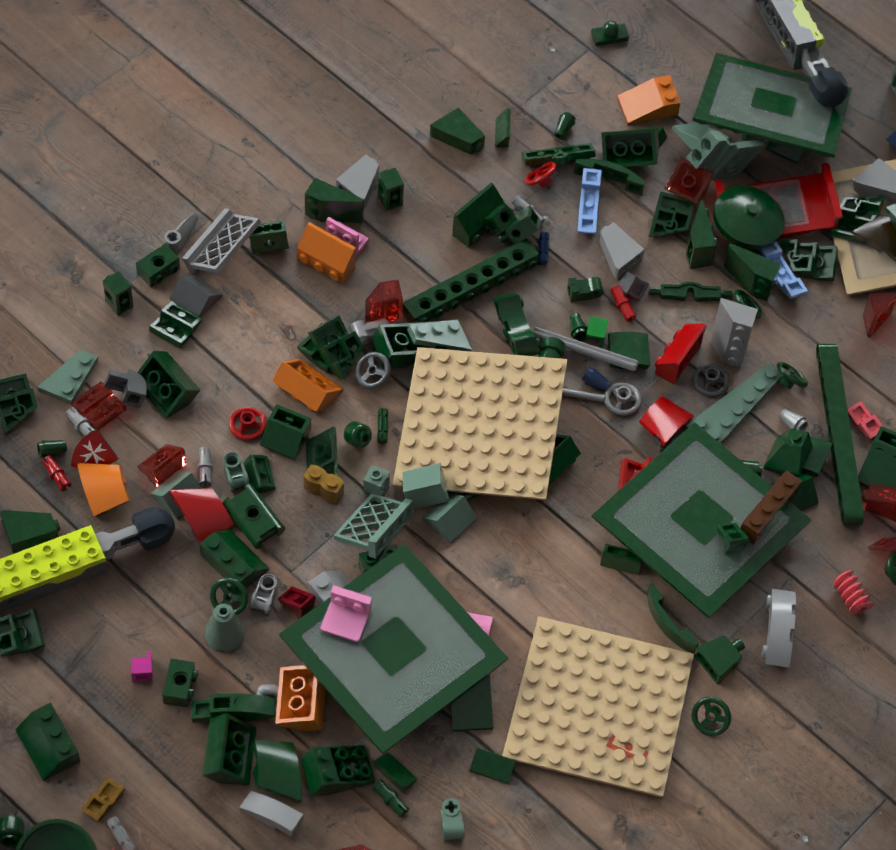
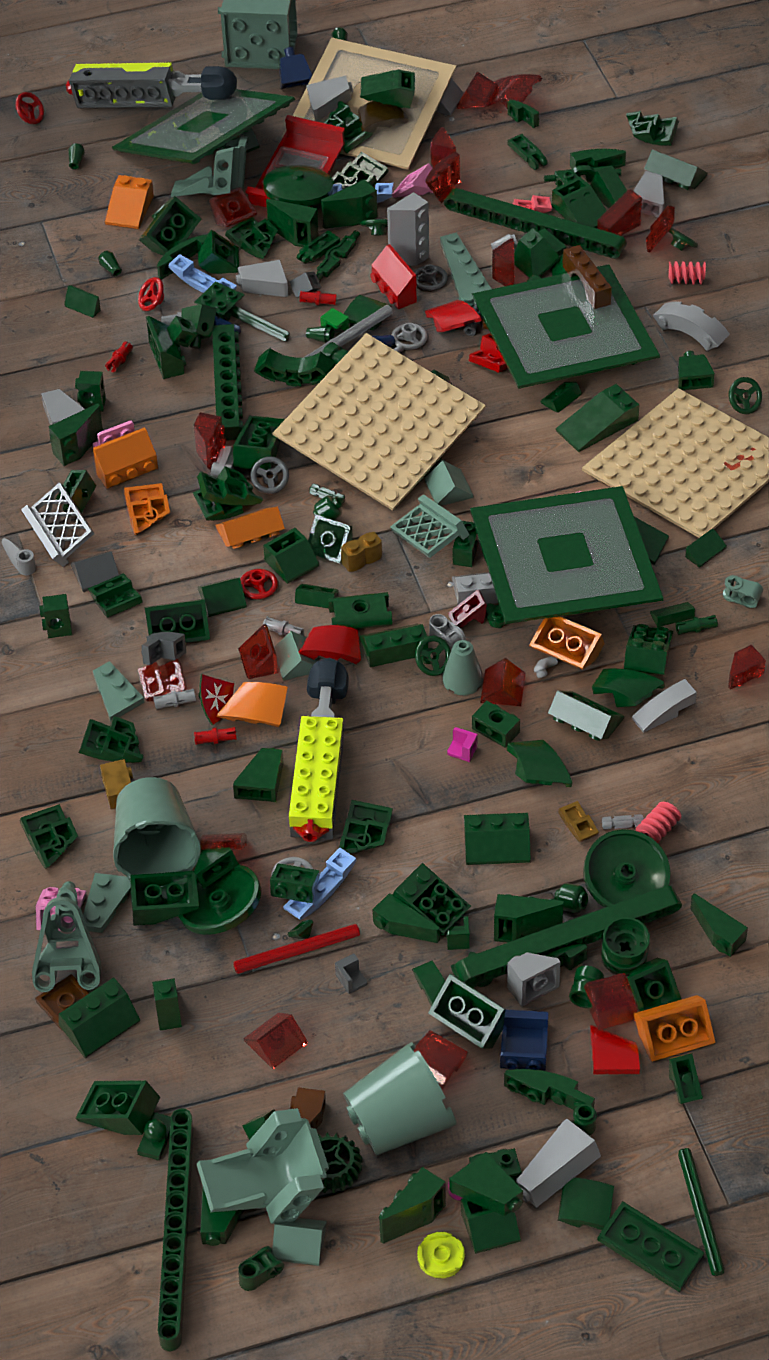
camera: 55 degrees left, 10 degrees down
dark green cone [37,440,67,458] -> none
dark green brick [136,243,180,287] -> none
dark green slope [191,693,275,723] -> none
sand green piece [223,452,250,491] -> none
bright pink bracket [320,586,372,643] -> none
sand green brick [363,465,390,496] -> none
sand green slope [403,463,450,509] -> none
sand green wing [407,320,472,351] -> none
dark green slope [430,107,485,154] -> none
dark green hinge [521,143,596,167] -> none
dark green leg [567,277,604,302] -> none
dark green tile [591,21,629,46] -> none
dark green slope [647,583,699,654] -> none
dark green slope [717,522,749,555] -> none
dark green piece [776,362,808,389] -> none
none -> dark green cone [68,143,85,170]
none -> red pin [105,341,133,372]
none -> orange slope [124,483,170,535]
none -> dark green hinge [194,281,245,320]
none -> dark green slope [198,230,239,274]
none -> dark green slope [198,577,247,617]
none -> axle [229,305,290,342]
none -> dark green hinge [296,230,340,264]
none -> bright pink slope [392,163,442,198]
none -> clear red slope [425,152,460,203]
none -> clear red slope [480,658,526,706]
none -> clear red slope [492,238,514,286]
none -> dark green slope [507,740,573,787]
none -> dark green slope [556,384,640,452]

